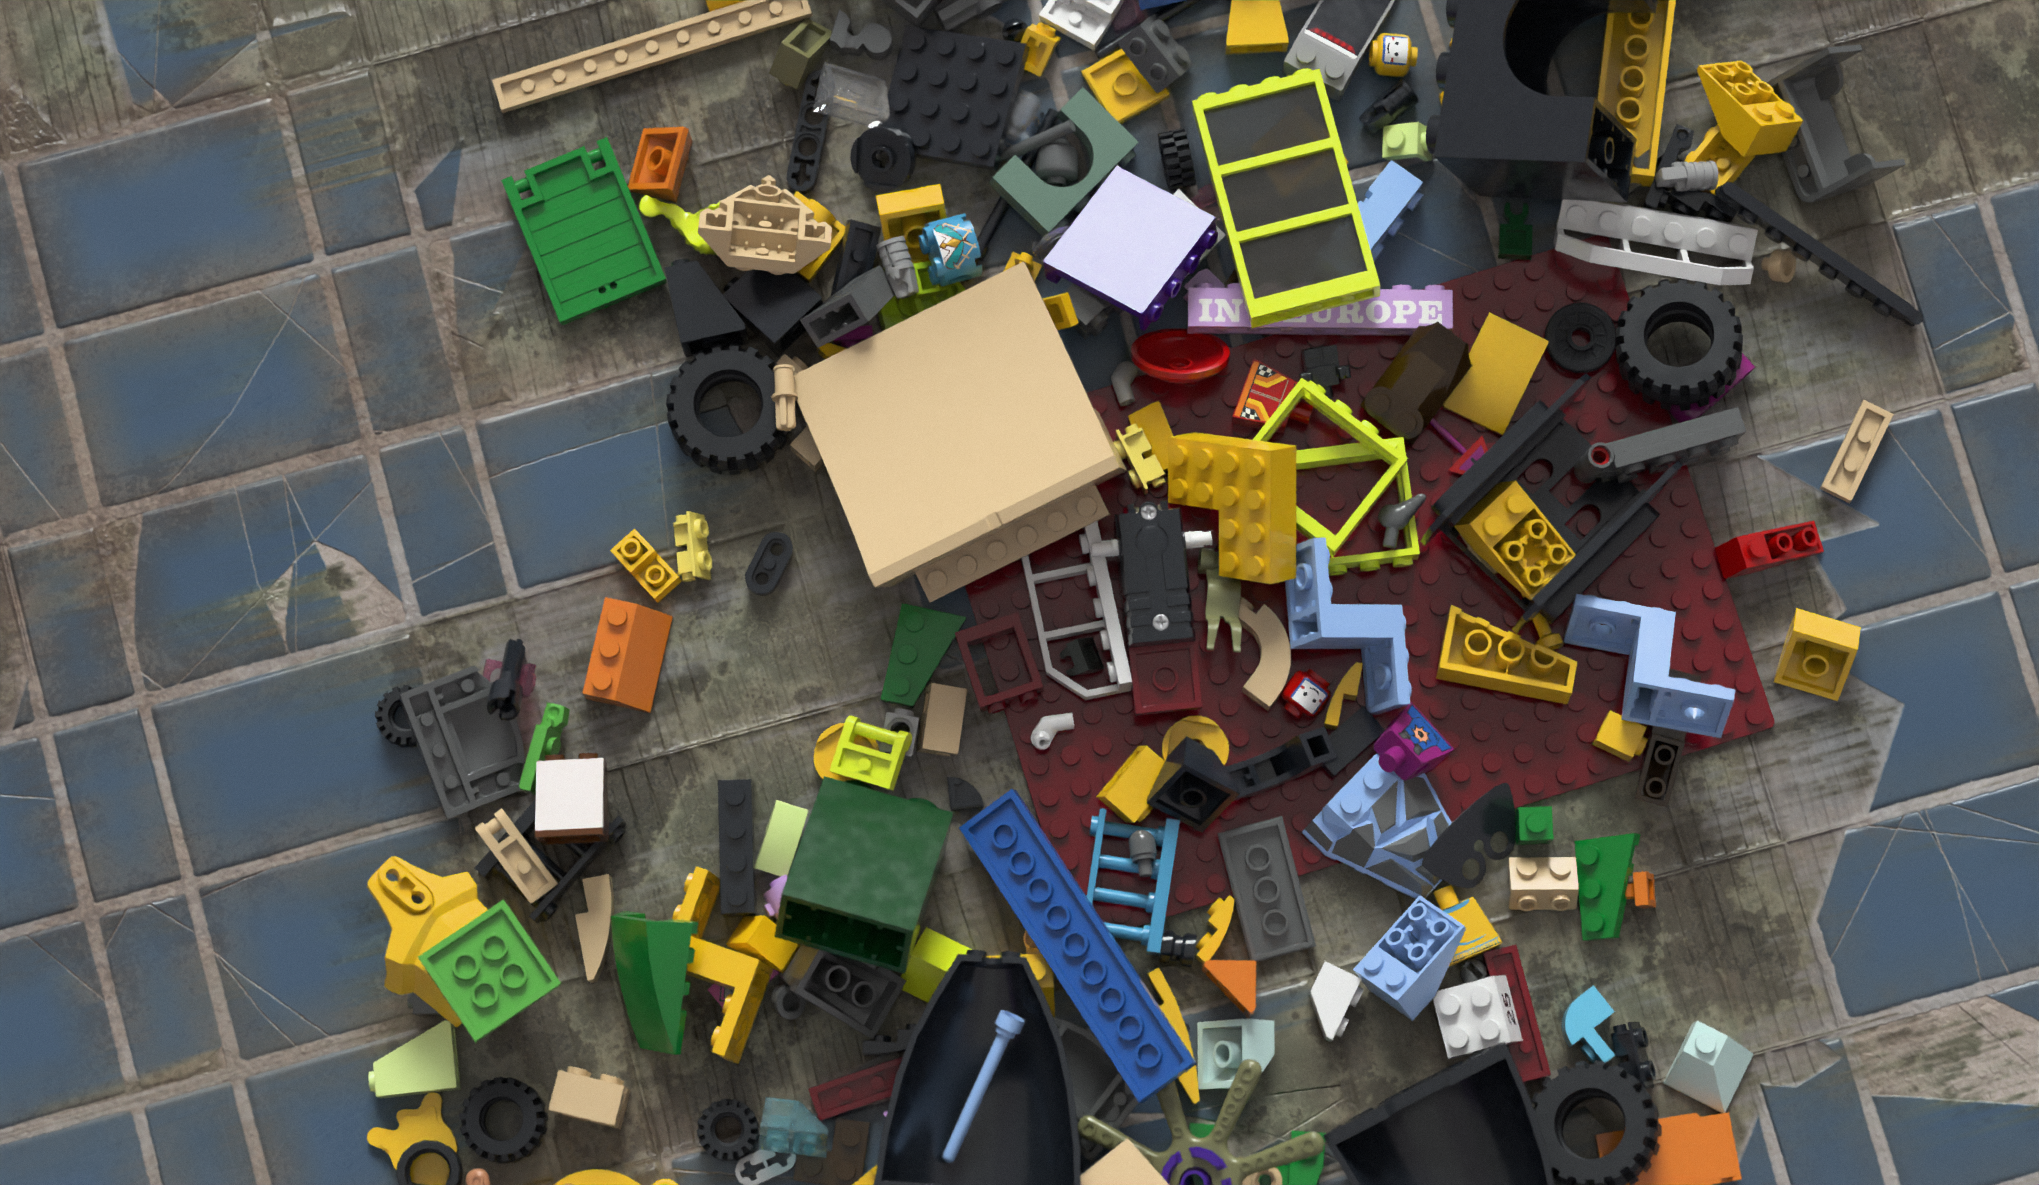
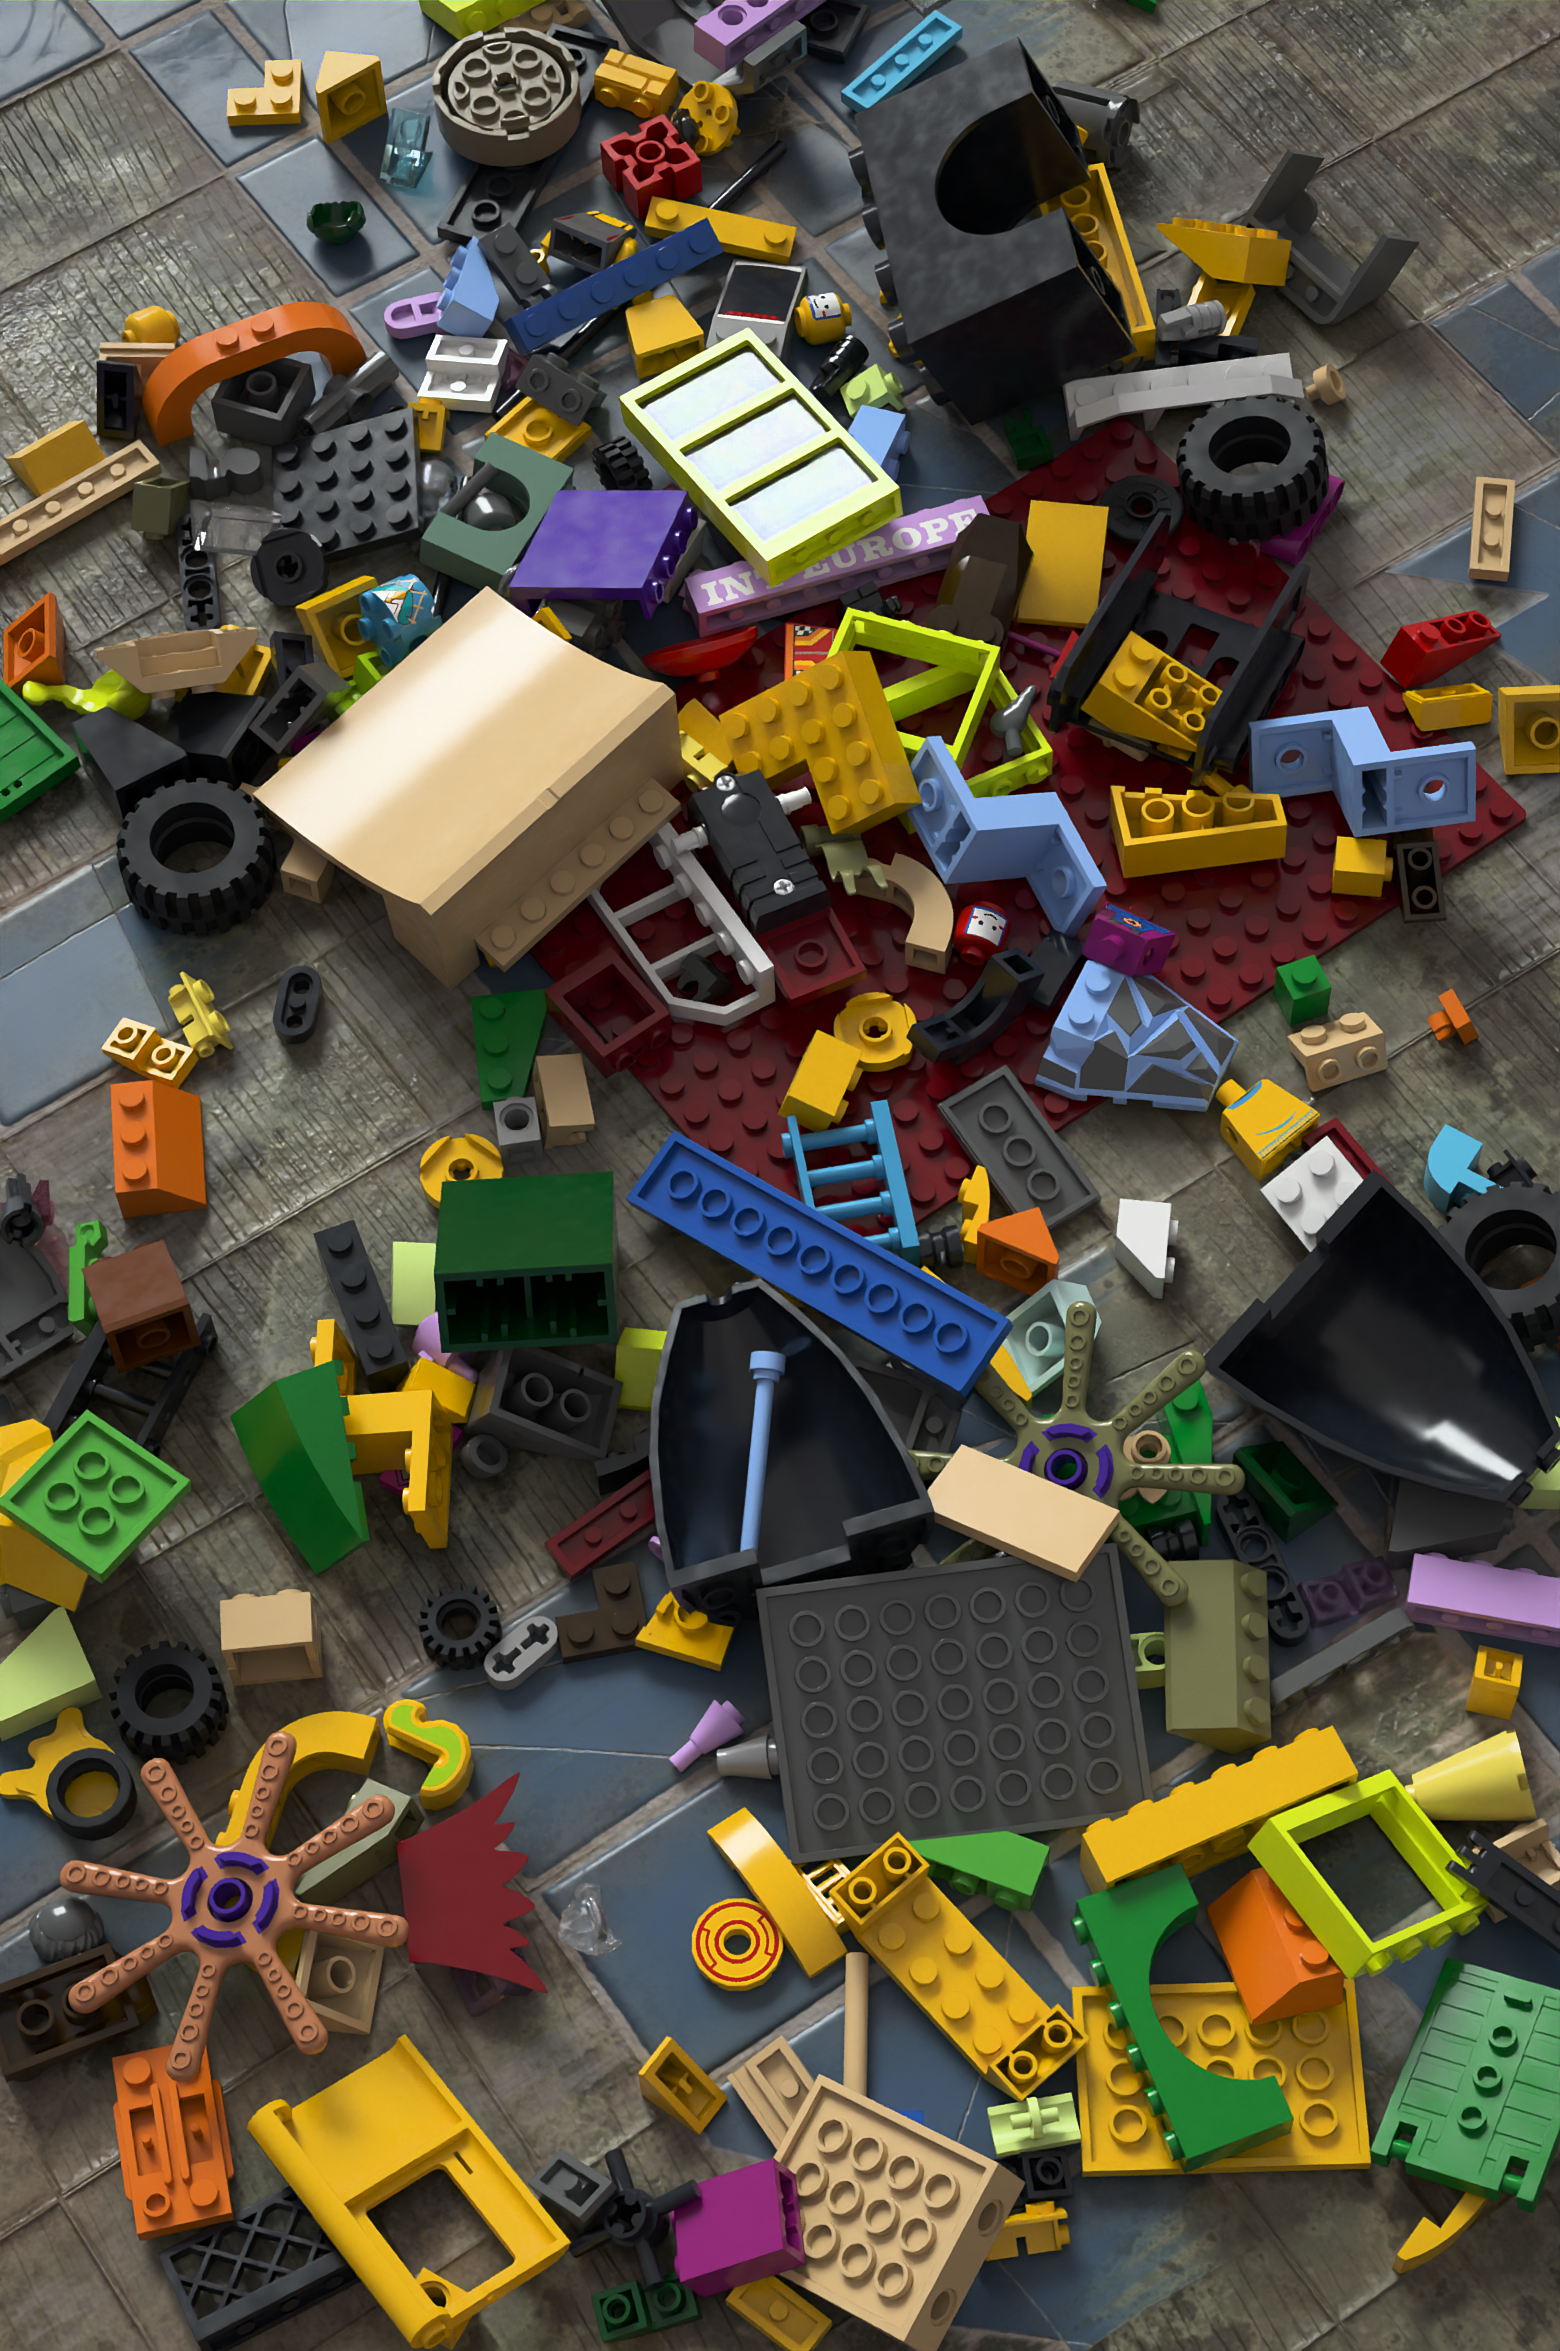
camera: 20 degrees left, 20 degrees down
tan plate [475,808,558,904] -> none
tan slope [575,874,614,983] -> none
clear light blue slope [759,1097,829,1158] -> none
tan axle [772,364,798,431] -> none
neon yellow plate [829,715,912,791] -> none
light grey hinge [876,236,919,299] -> none
black tile [947,777,984,811] -> none
white arm [1031,712,1074,750] -> none
dark grey cylinder [1129,830,1157,877] -> none
black slope [1146,736,1240,832] -> none
yellow slope [1323,662,1363,730] -> none
light blue slope [1353,896,1466,1021] -> none
black piece [1422,783,1516,889] -> none
dark grey hinge [1574,407,1746,483] -> none
green wing [1574,833,1641,941] -> none
black hinge [1715,182,1923,326] -> none
none -> yellow slope [1402,683,1493,731]

